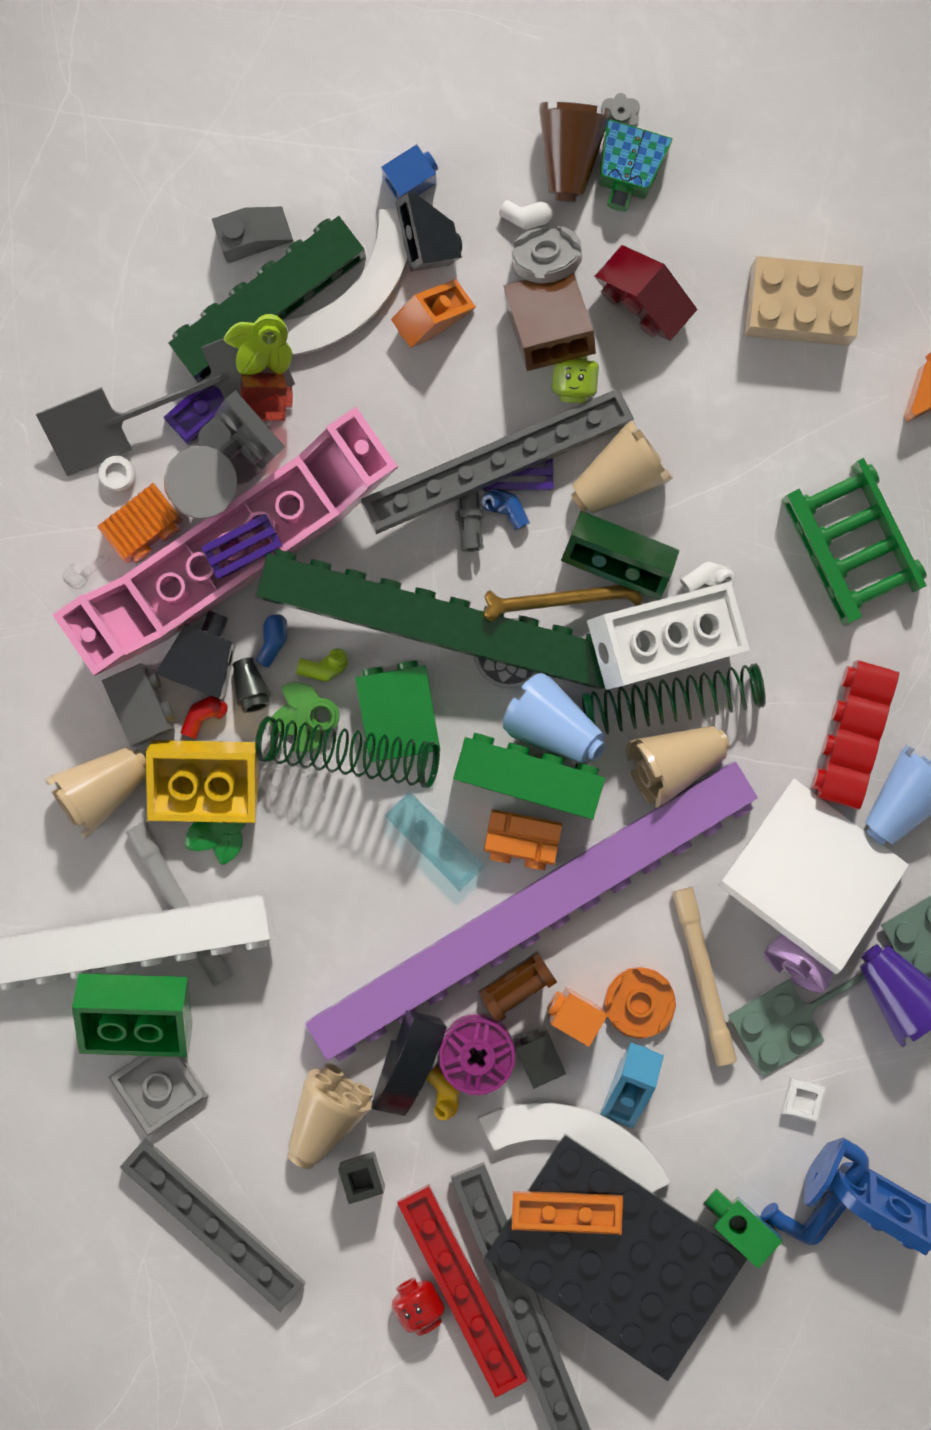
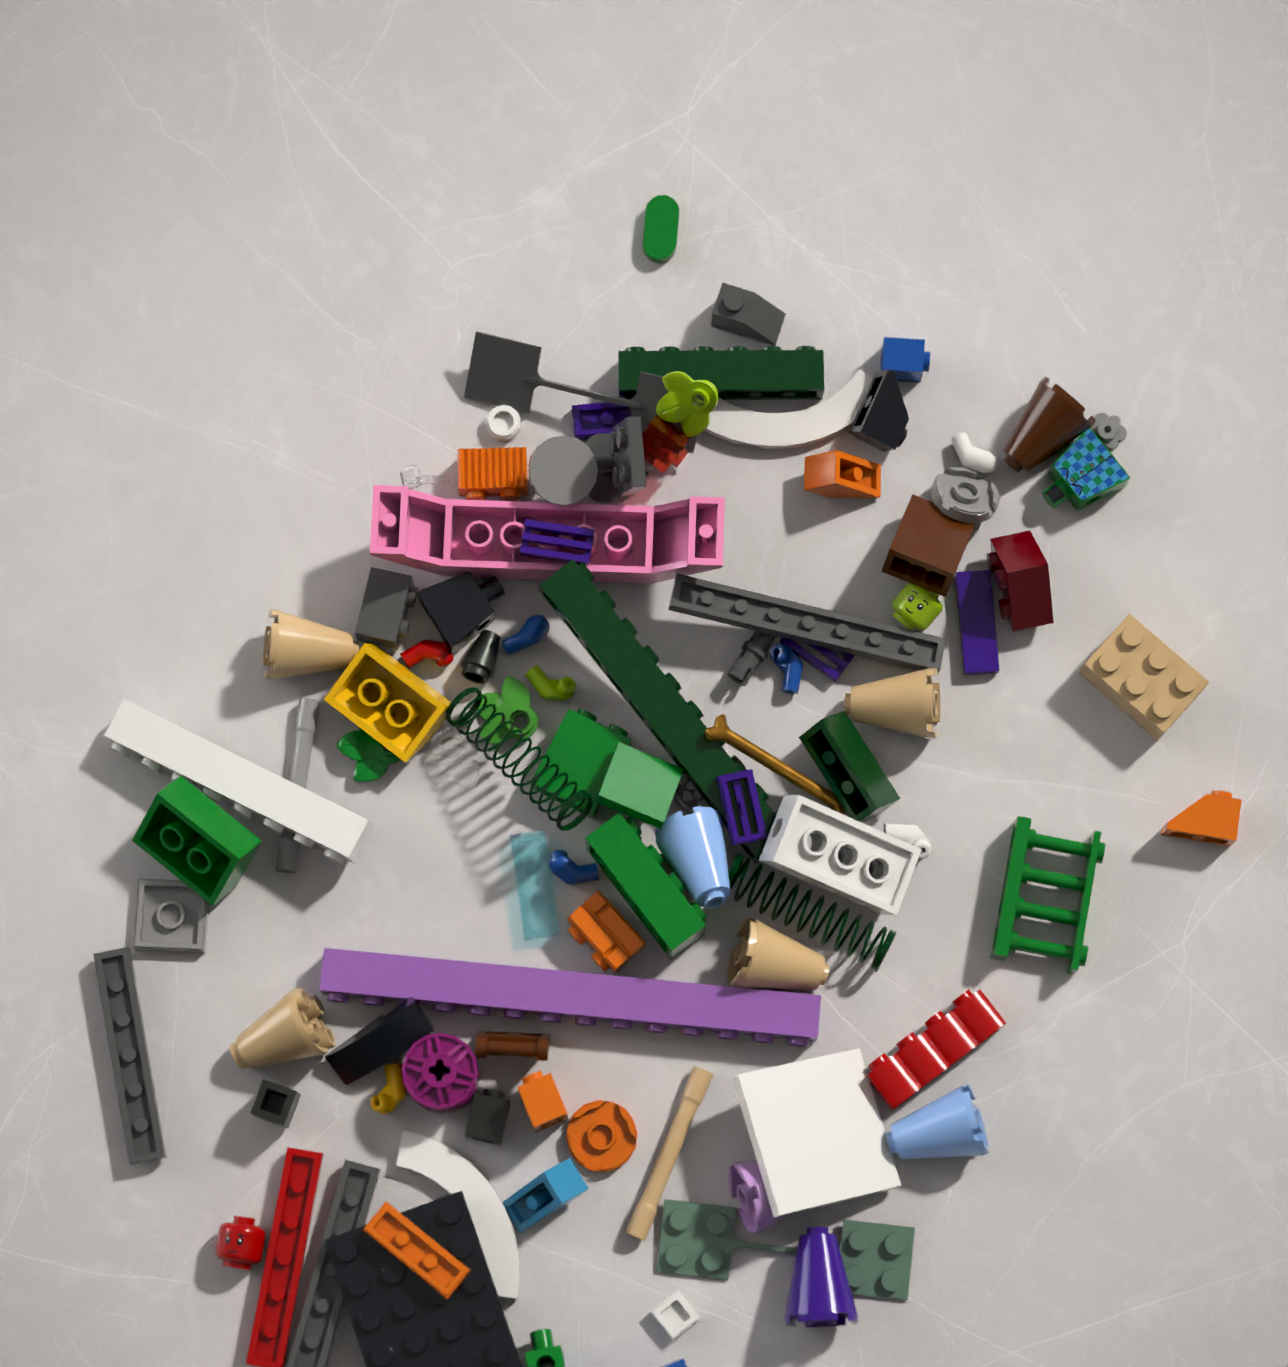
camera: 40 degrees right, 10 degrees down
none -> blue arm [549,850,599,885]
none -> tile [595,742,684,829]
none -> green tile [643,195,679,263]
none -> dark purple tile [716,769,767,846]
none -> dark purple tile [955,570,1000,675]

